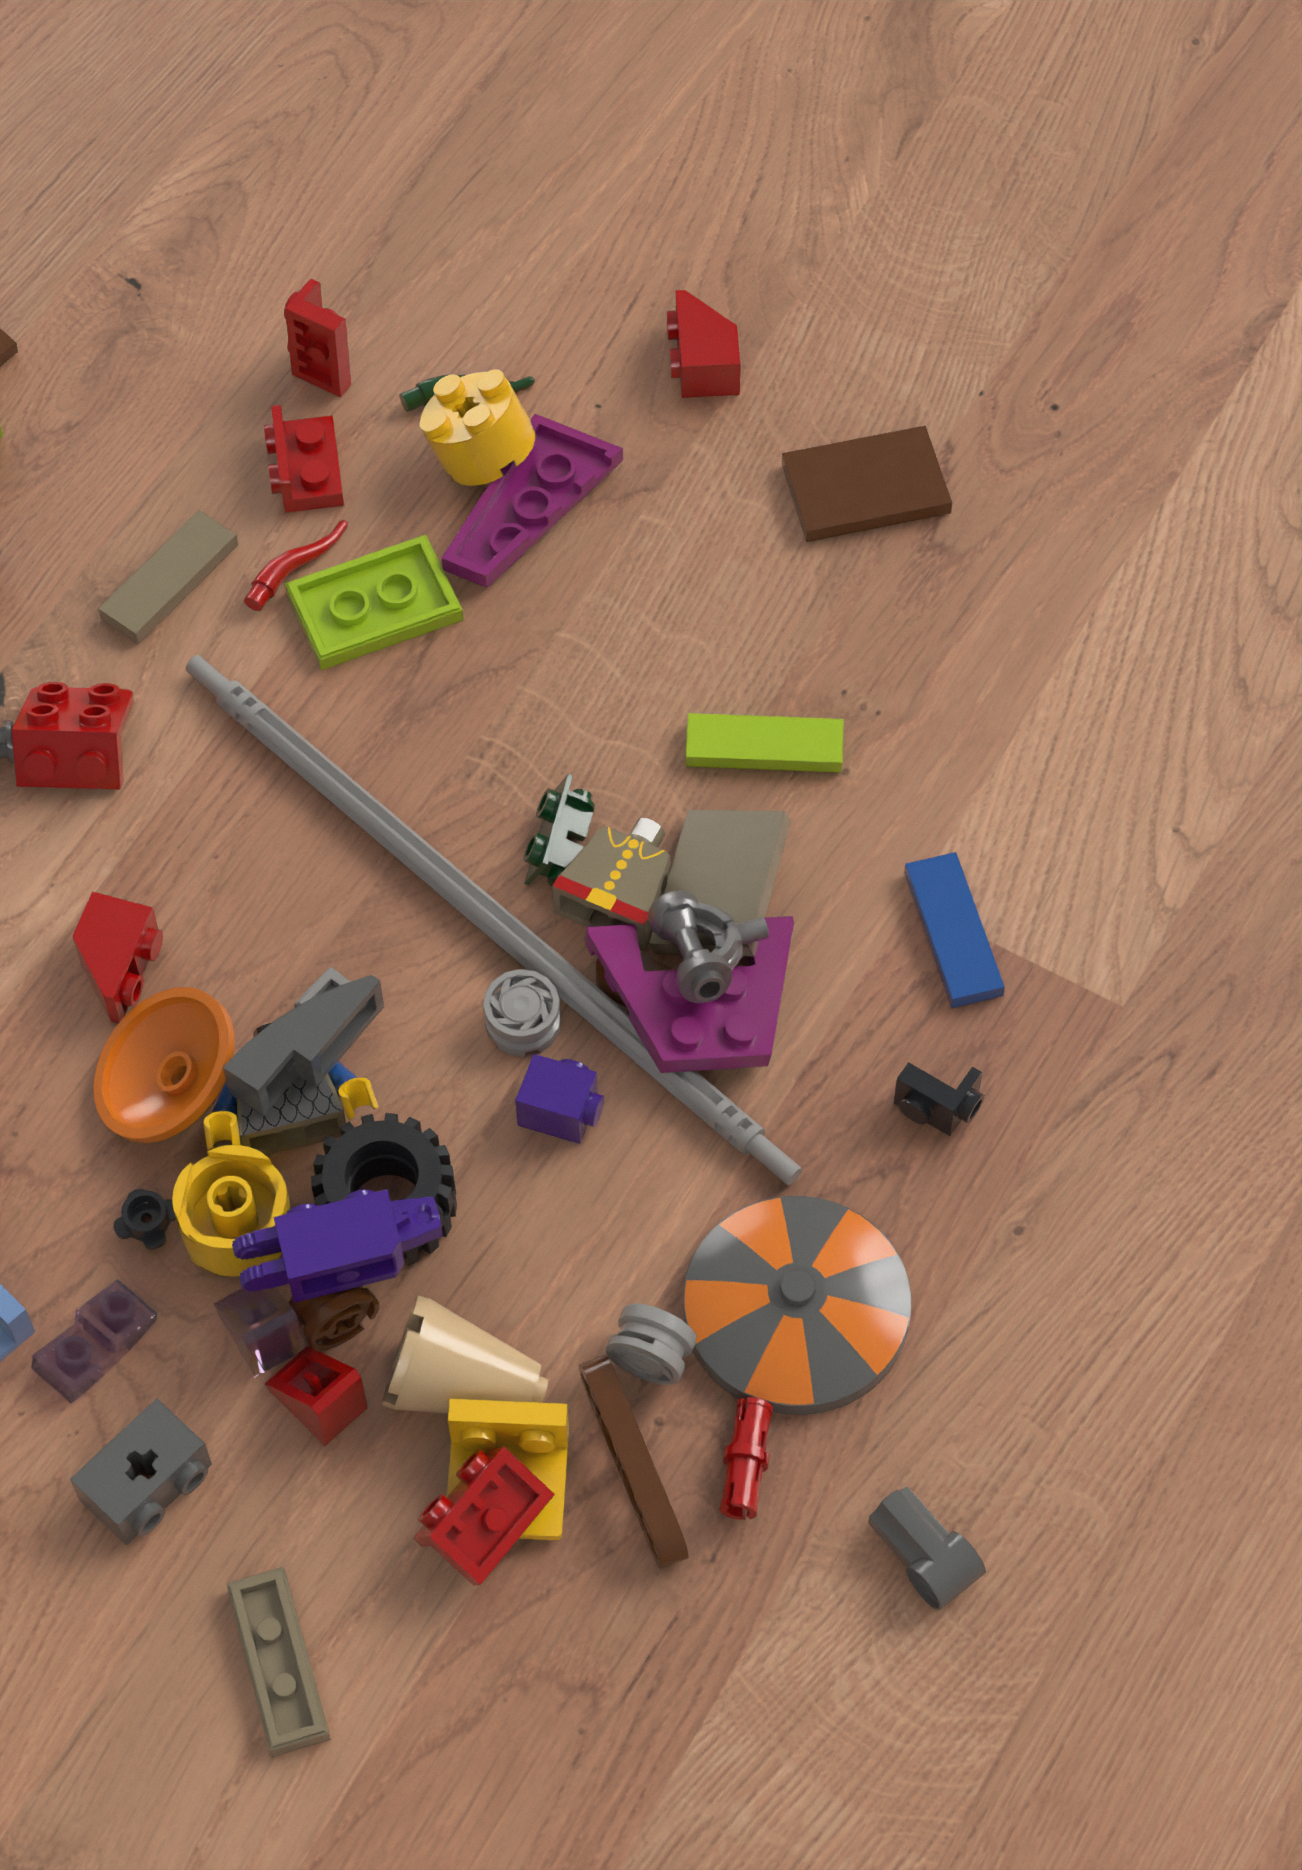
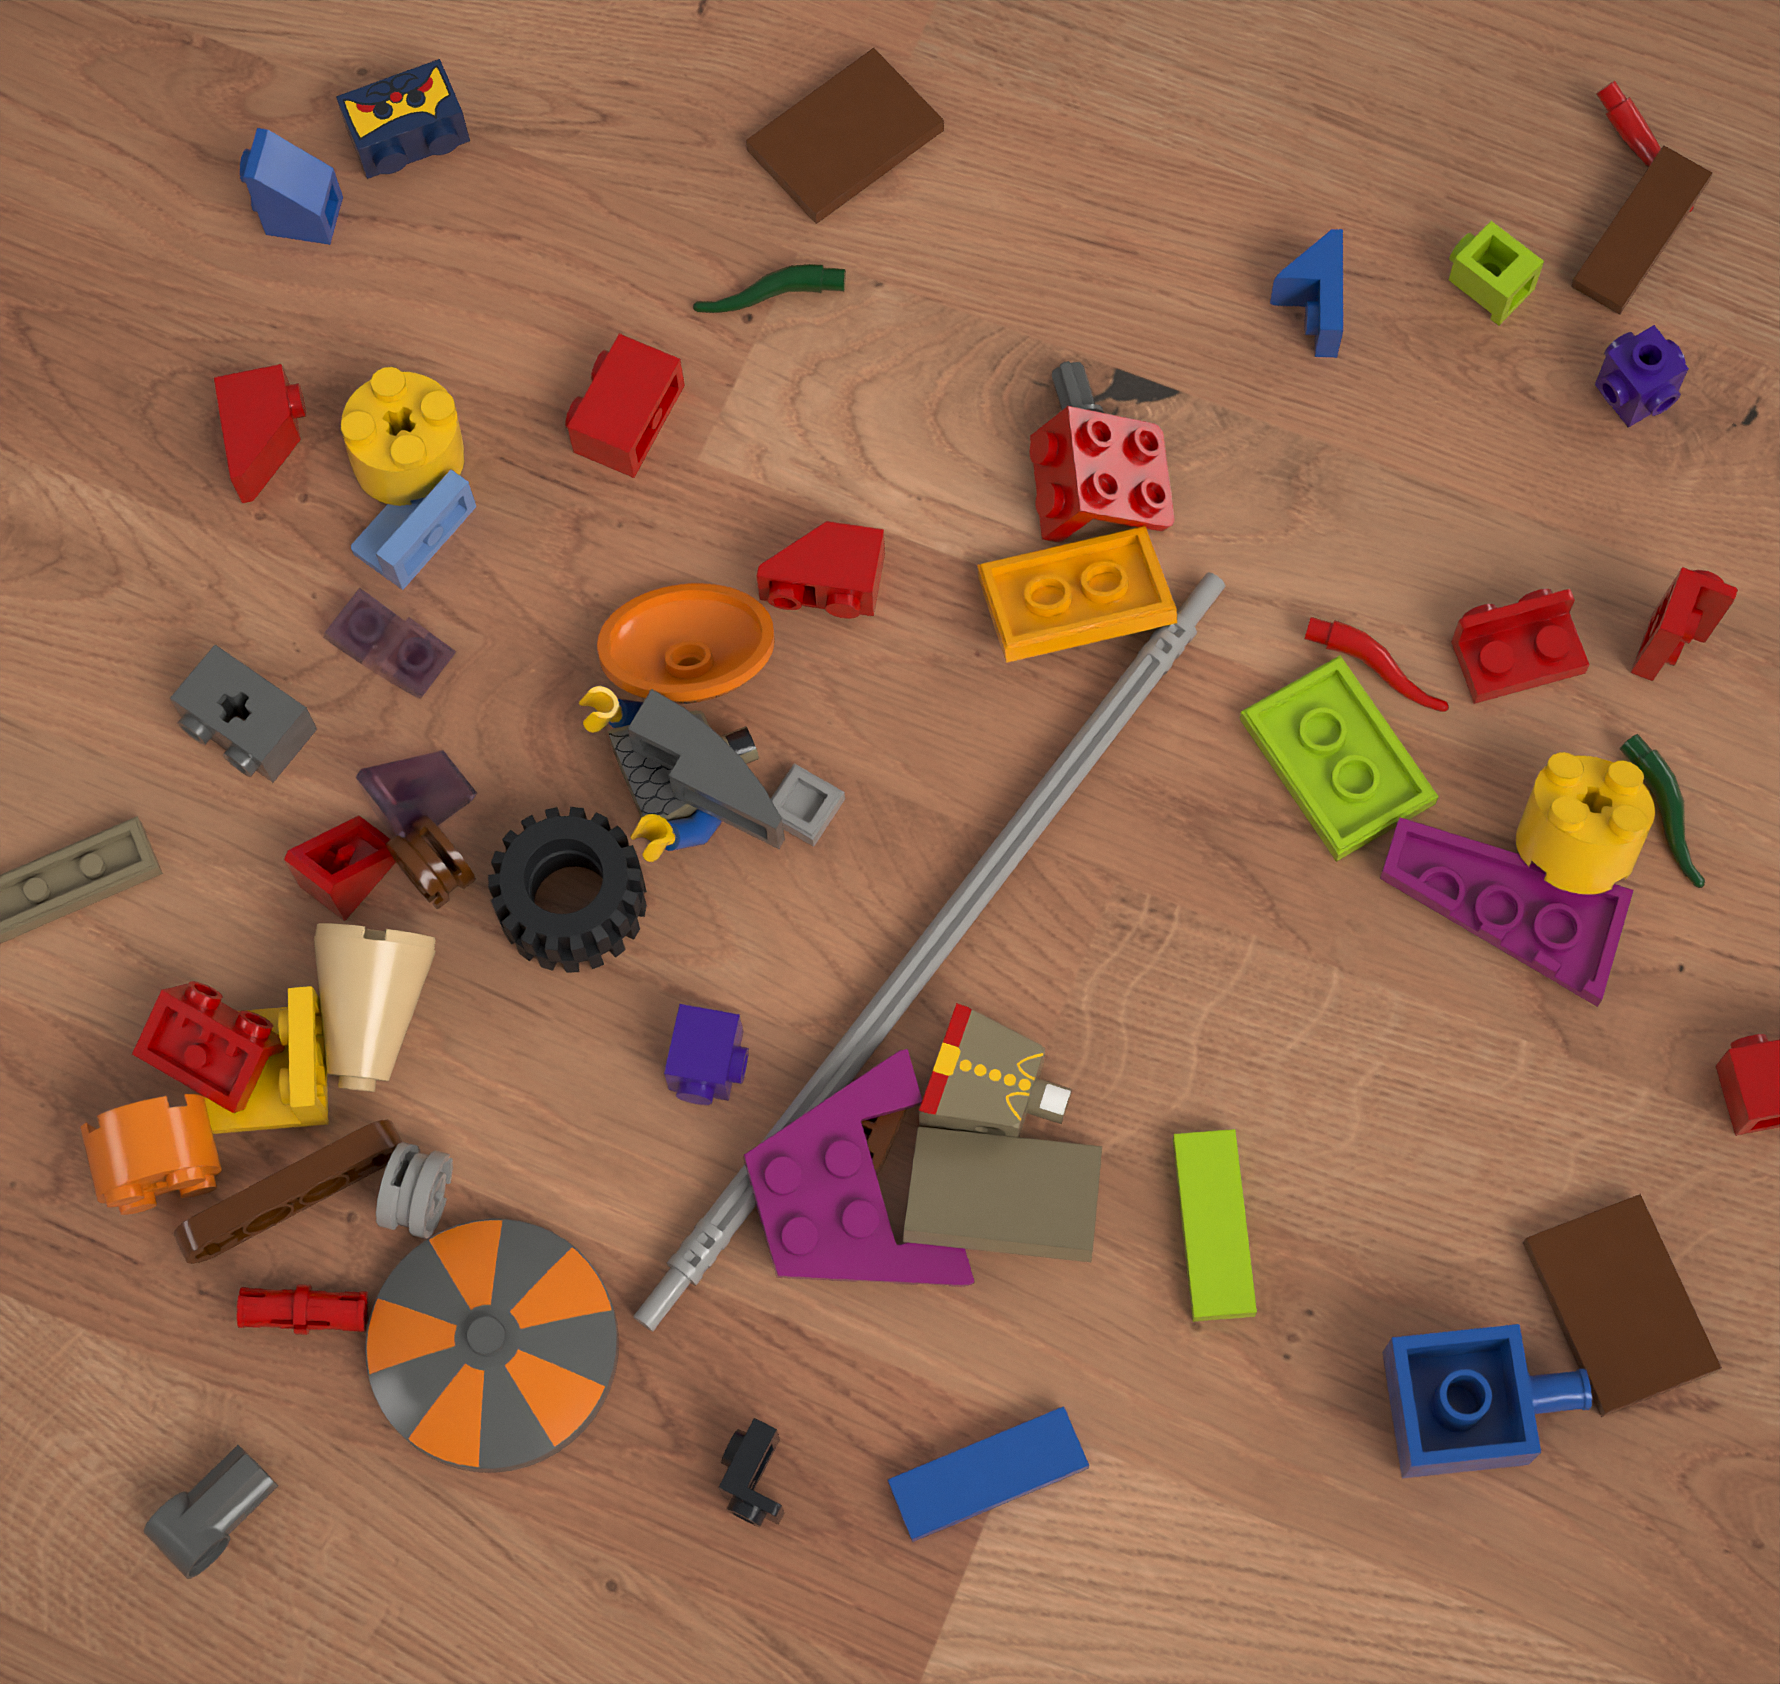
camera: 85 degrees right, 10 degrees up
dark tan tile [98,510,238,644] -> none
black plate [113,1189,176,1250] -> none
yellow brick [172,1145,291,1277] -> none
dark purple hinge [232,1189,443,1303] -> none
light grey wheel [483,969,561,1057] -> none
hinge [523,774,595,886] -> none
flat silver piece [648,890,769,1003] -> none
none -> orange brick [80,1094,222,1215]
none -> light orange tile [977,527,1177,663]
none -> blue brick [1382,1324,1592,1478]
none -> dark purple brick [1595,325,1689,428]

